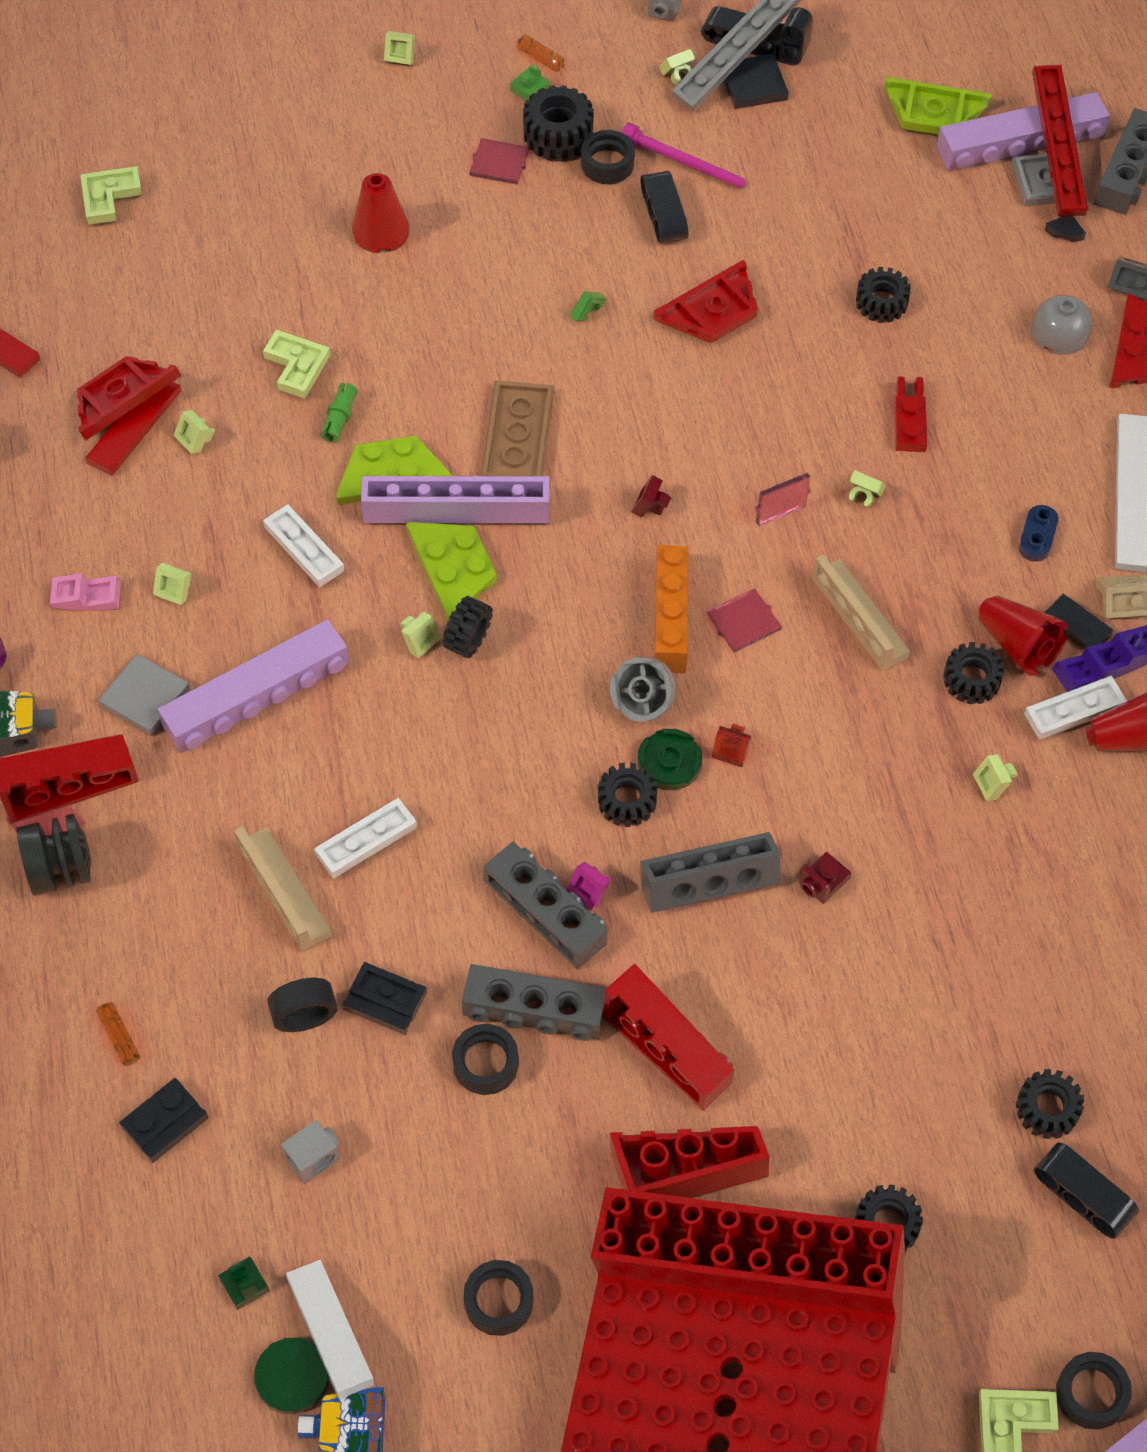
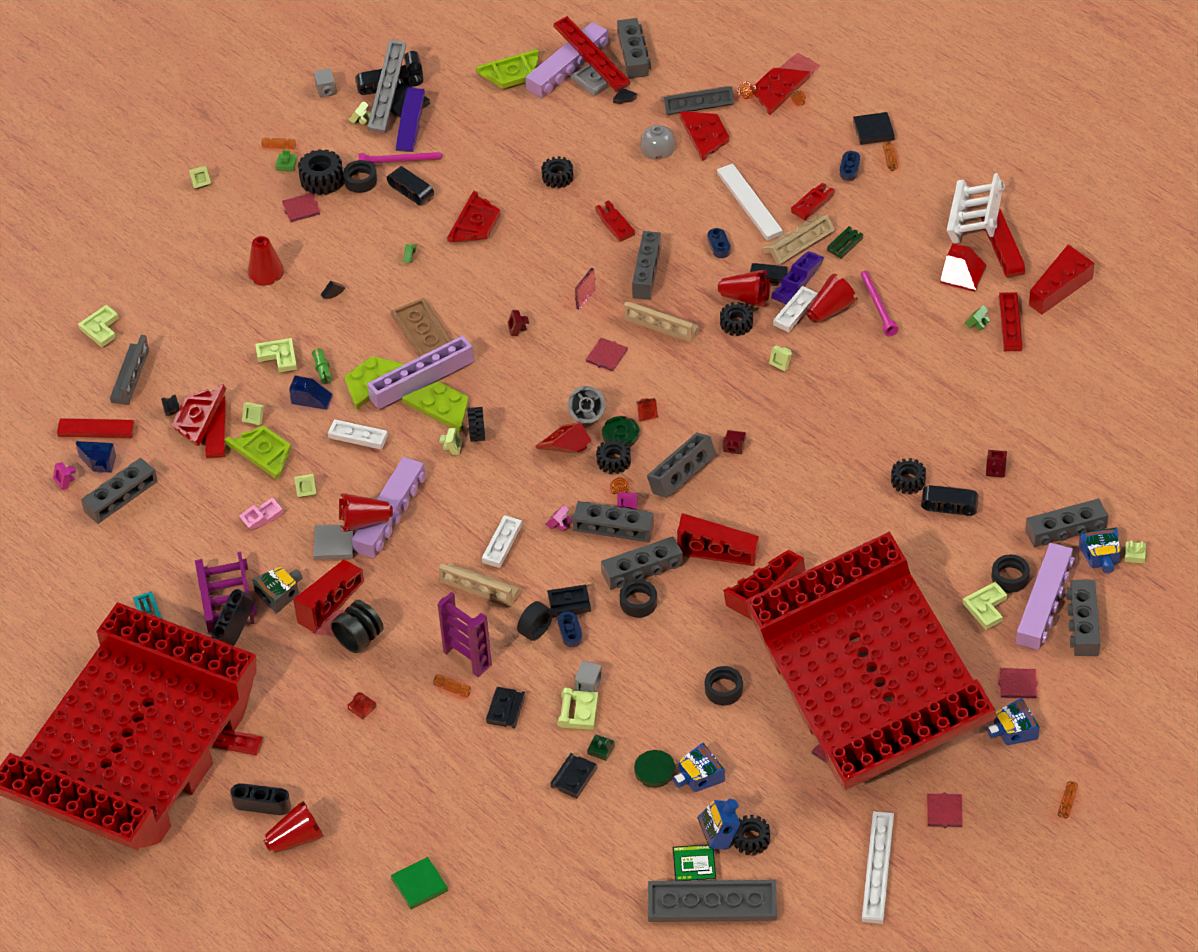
camera: 30 degrees left, 10 degrees down
white tile [286,1260,374,1399] -> none
orange arch [654,545,689,673] -> none
yellowish green tile [849,470,886,508] -> none
none -> dark grey fence [110,335,149,405]
none -> black wheel [161,394,180,416]
none -> lime wing [225,426,291,480]
none -> clear blue slope [289,376,332,410]
none -> black tile [321,281,345,299]
none -> red cone [339,493,393,532]
none -> dark purple slope [396,88,425,152]
none -> magenta fence [438,592,492,678]
none -> red slope [535,422,591,453]
none -> dark pink tile [546,505,572,531]
none -> black plate [551,753,597,799]
none -> dark blue plate [557,611,582,647]
none -> yellowish green plate [557,688,598,730]
none -> clear orange plate [610,477,629,496]
none -> dark grey brick [632,231,661,300]

